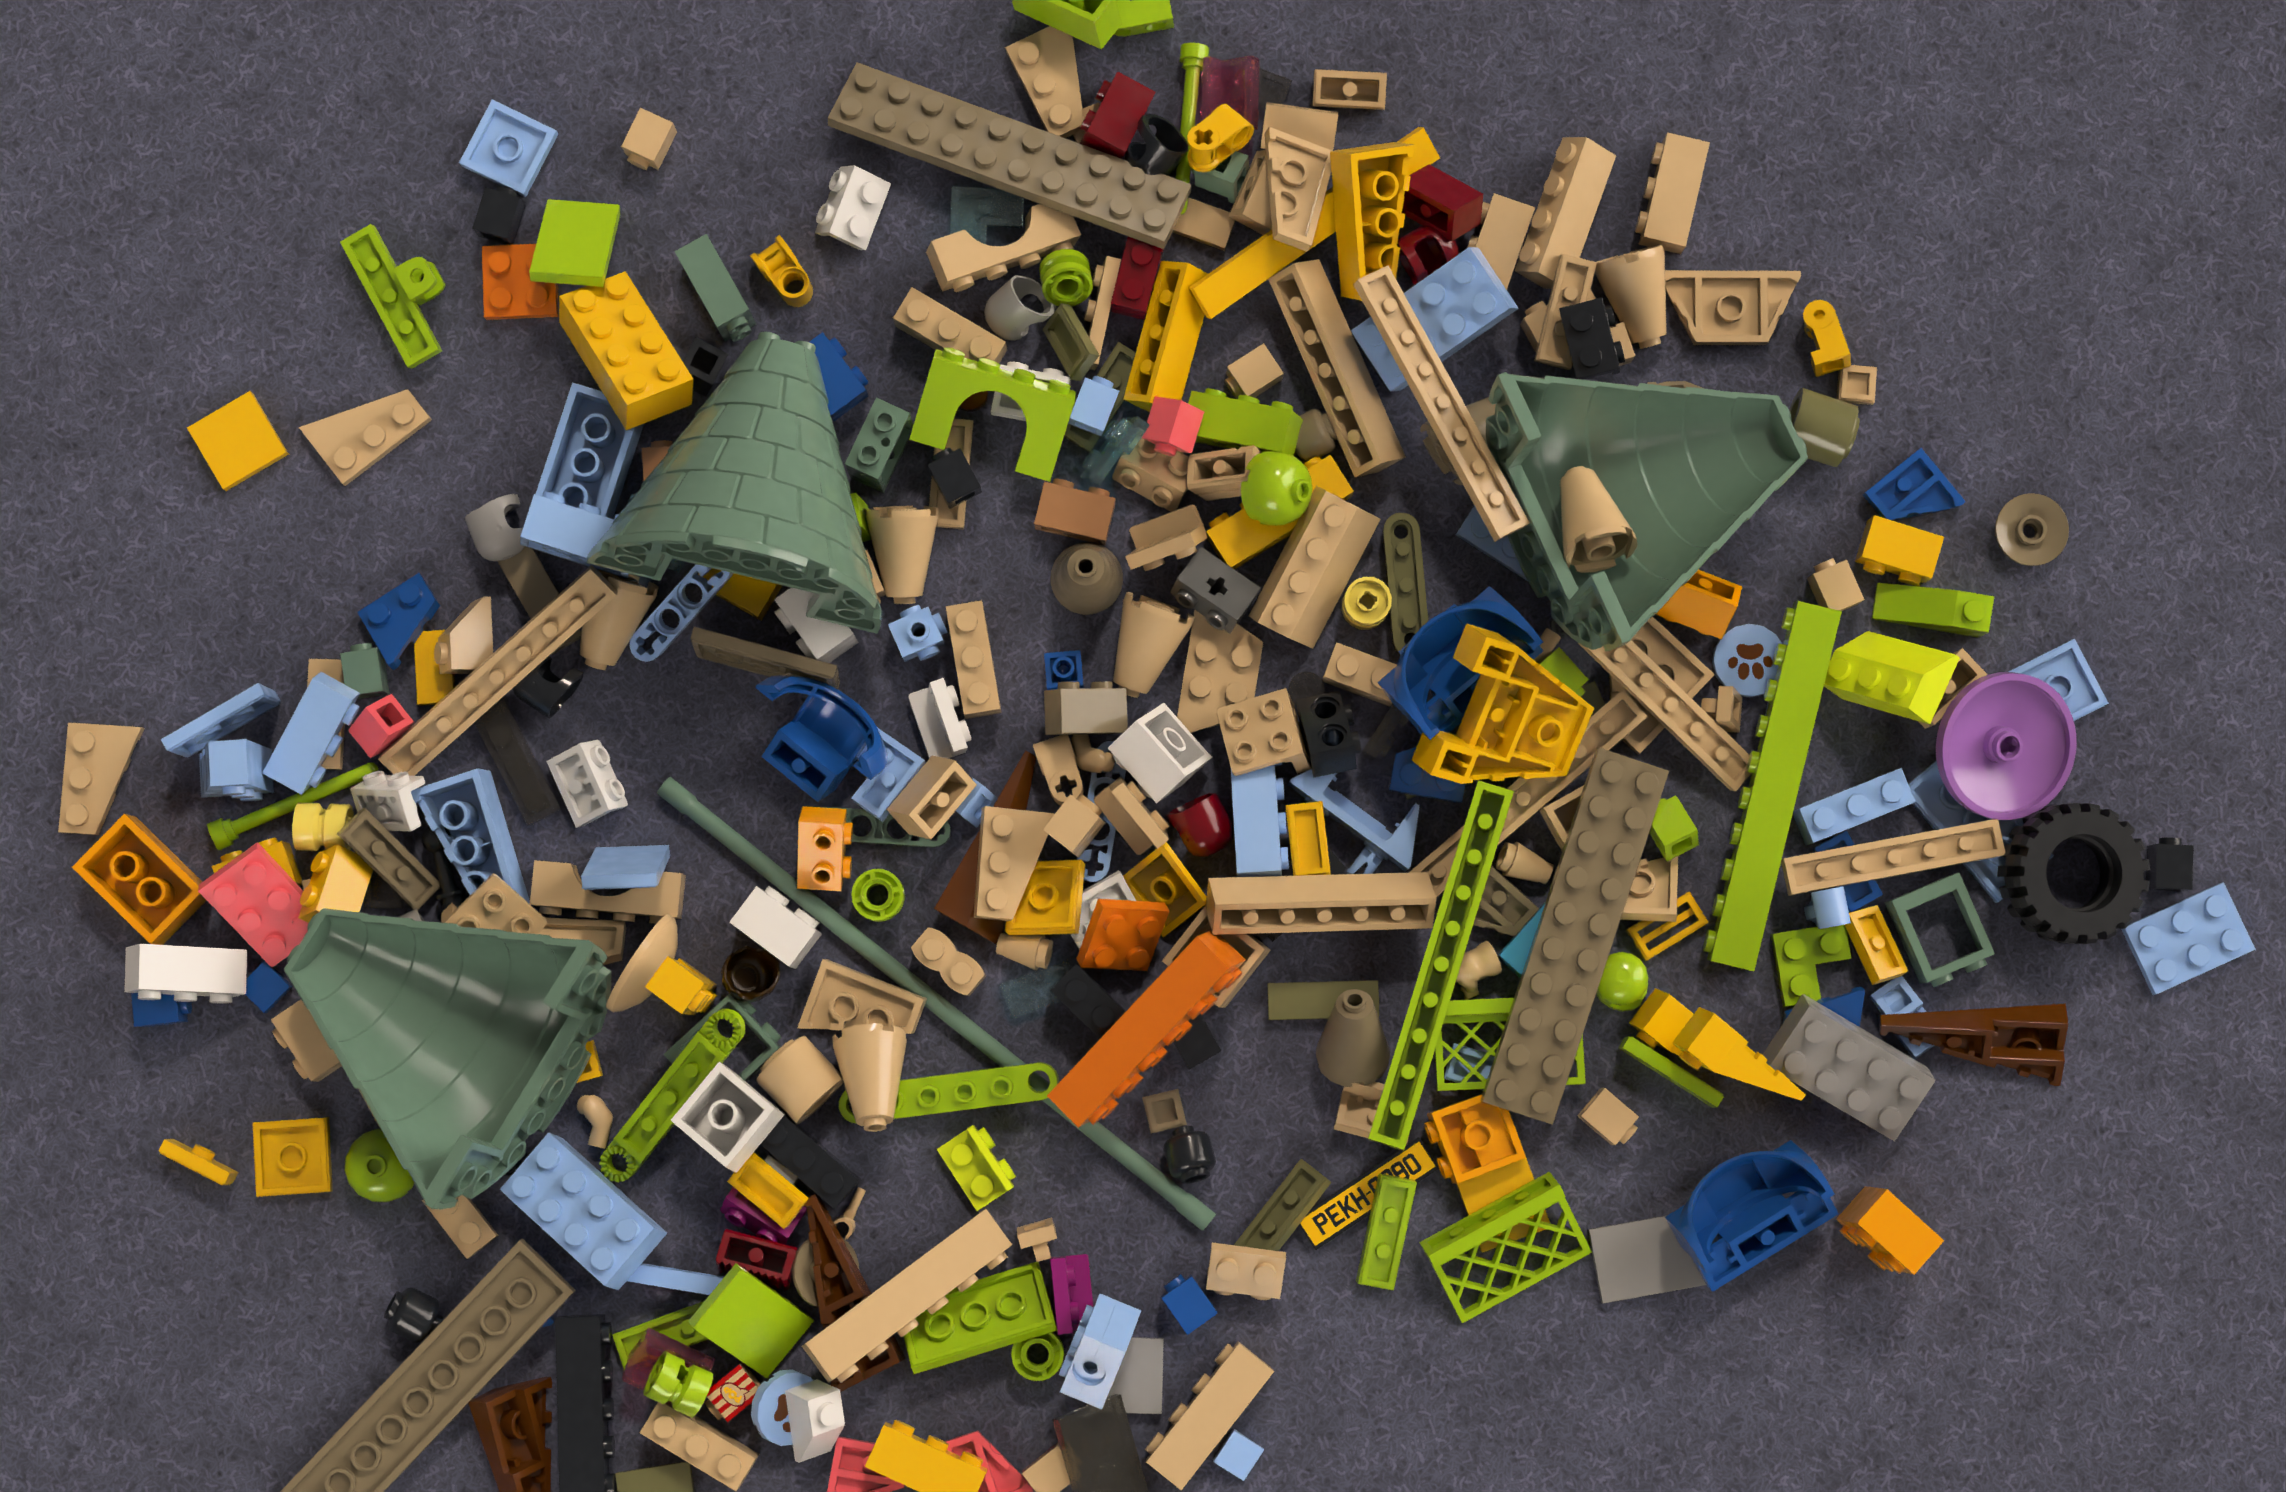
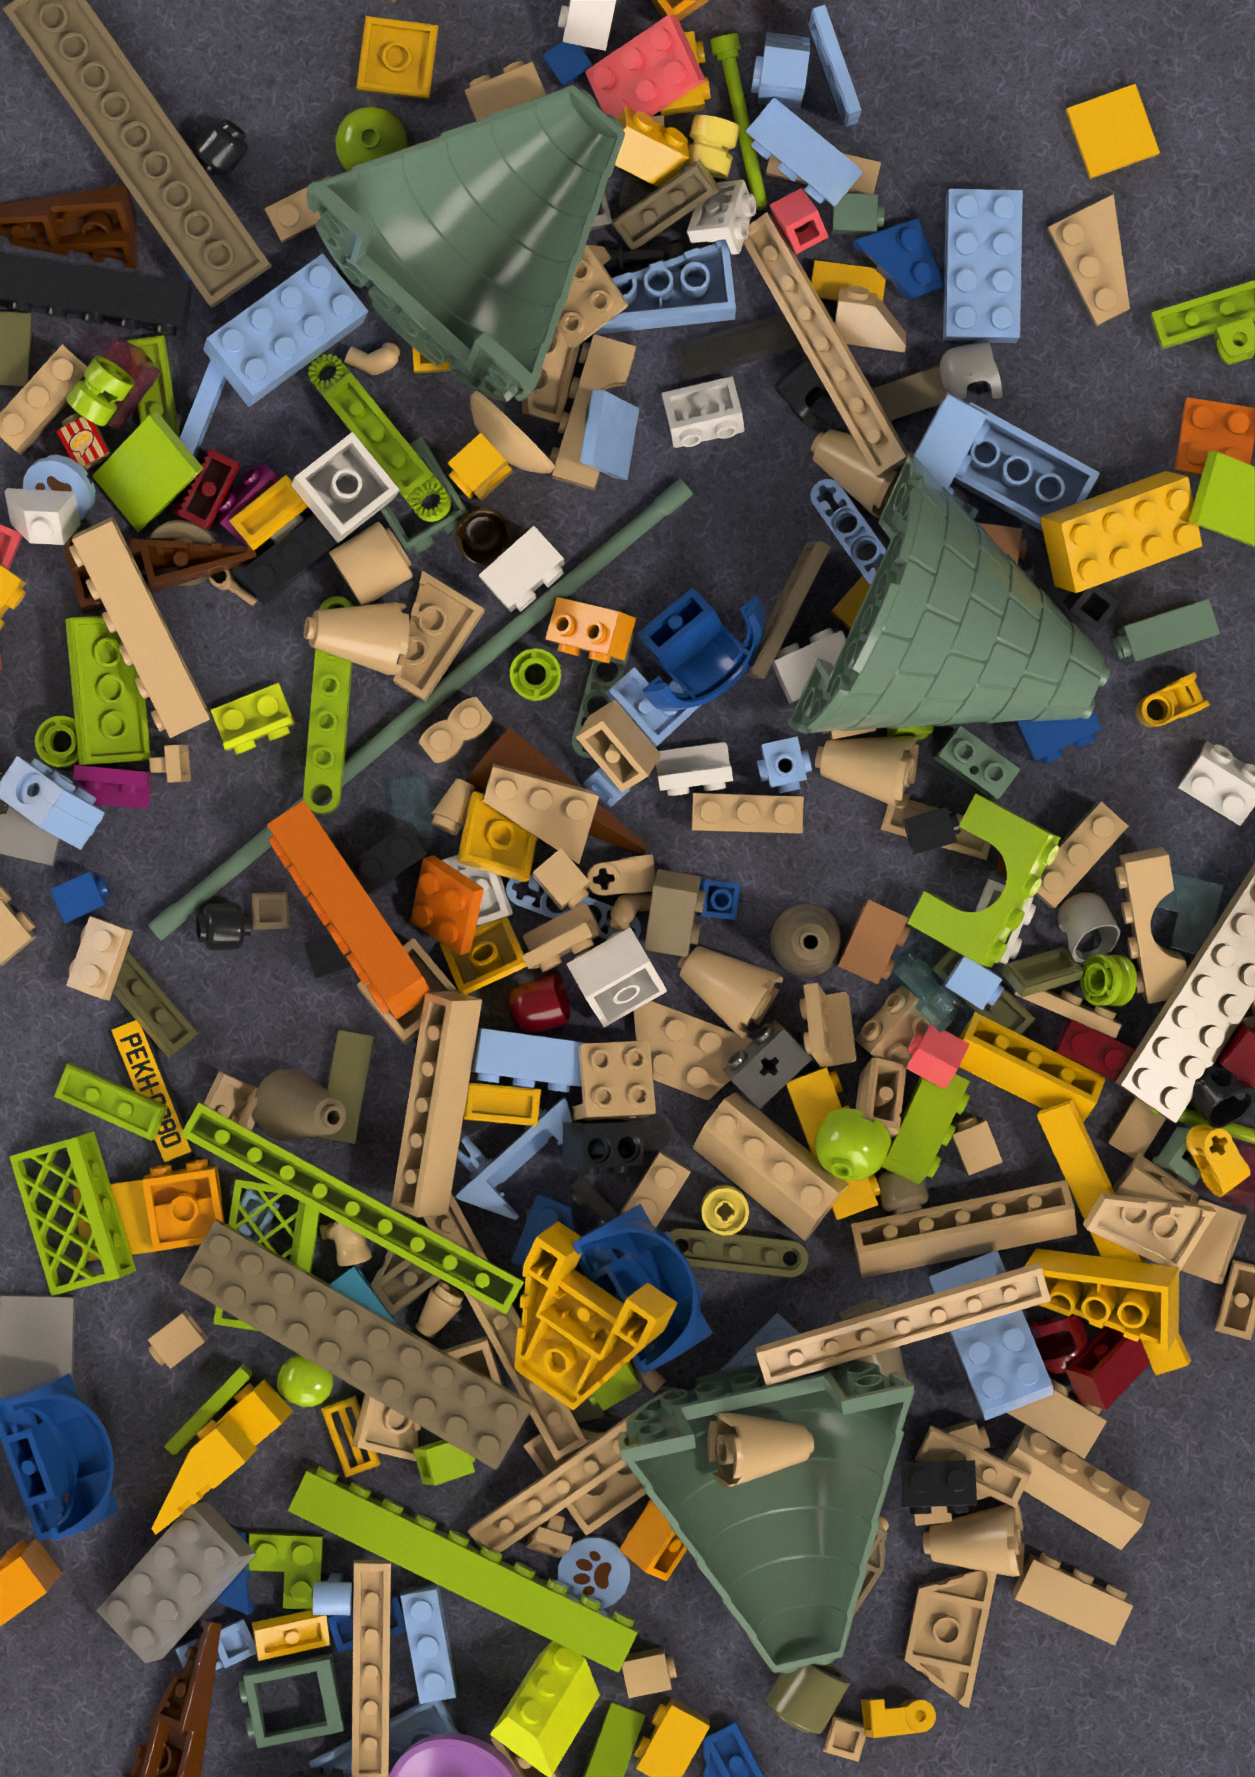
camera: 105 degrees right, 5 degrees up
none -> light blue brick [943,189,1023,343]

